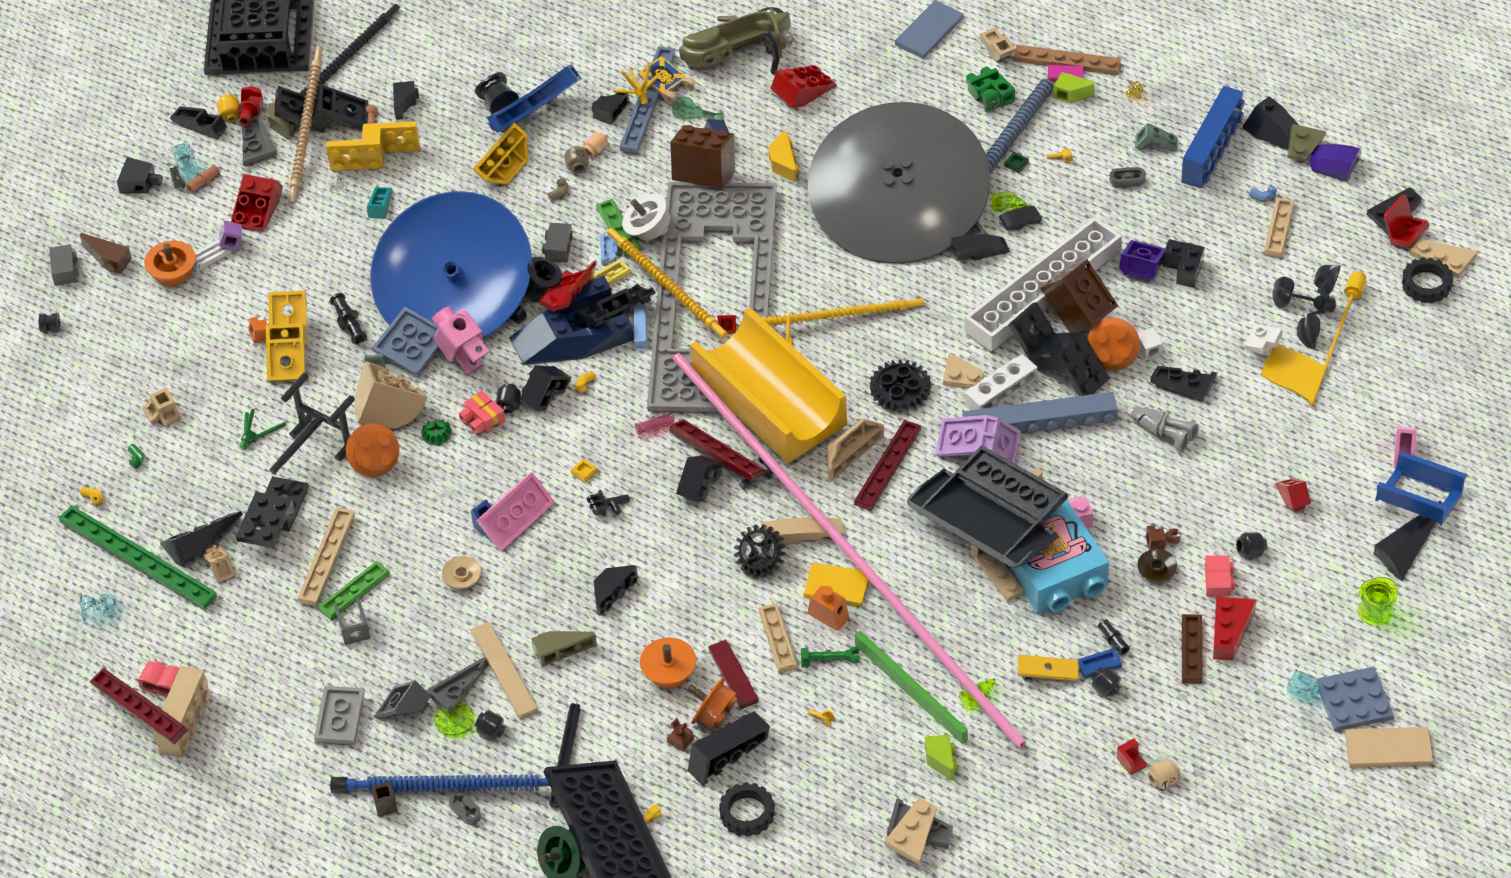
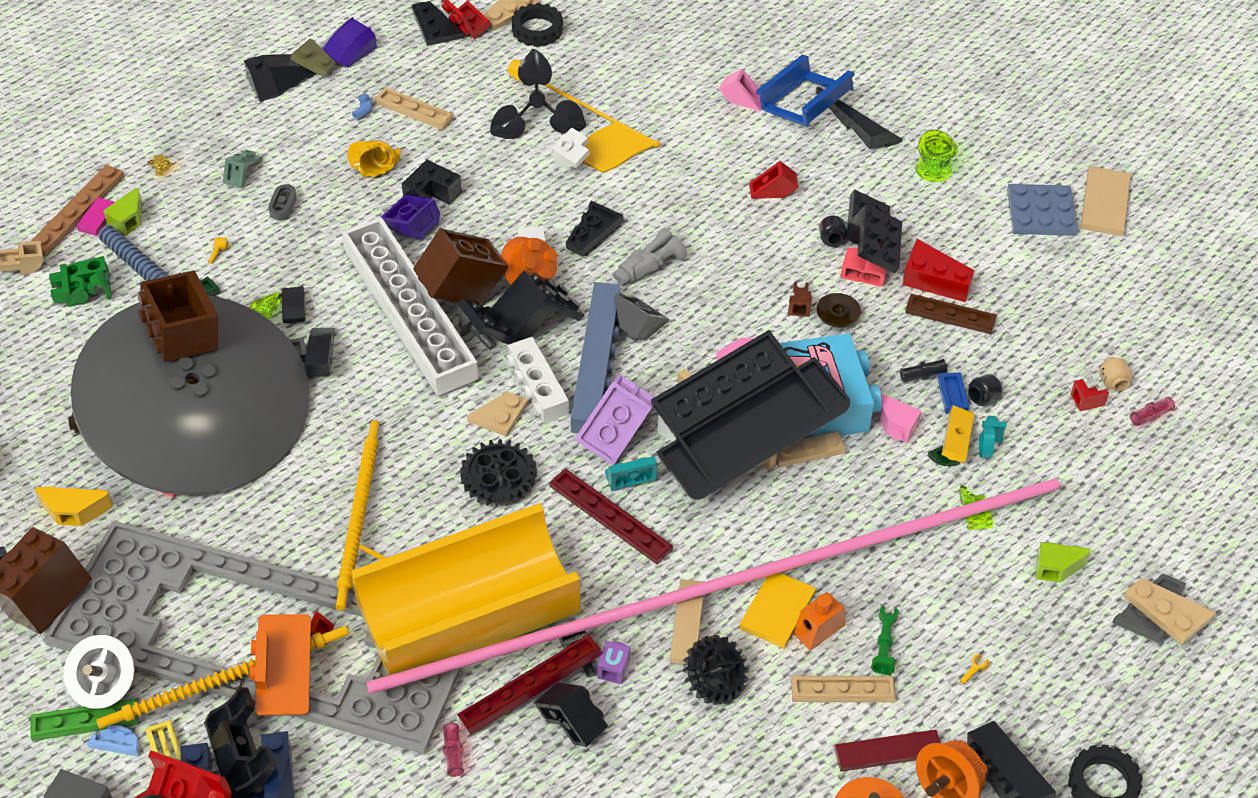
camera: 80 degrees left, 0 degrees up
light blue piece [634,305,647,348] -> none
tan wedge [827,419,884,482] -> none
bright green tile [855,631,968,745] -> none
blue brick [1181,85,1245,189] -> none
clear light blue brick [1286,669,1320,704] -> none
none -> reddish brown container [137,270,218,362]
none -> orange bracket [250,614,311,716]
none -> yellow hair [347,140,401,177]
none -> medium lavender brick [597,640,630,685]
none -> teal bracket [605,456,657,491]
none -> dark grey slope [614,293,670,341]
none -> black bracket [846,189,902,273]
none -> bright pink slope [876,393,921,443]
none -> teal piece [979,415,1007,459]
none -> clear pink pin [1130,396,1175,426]

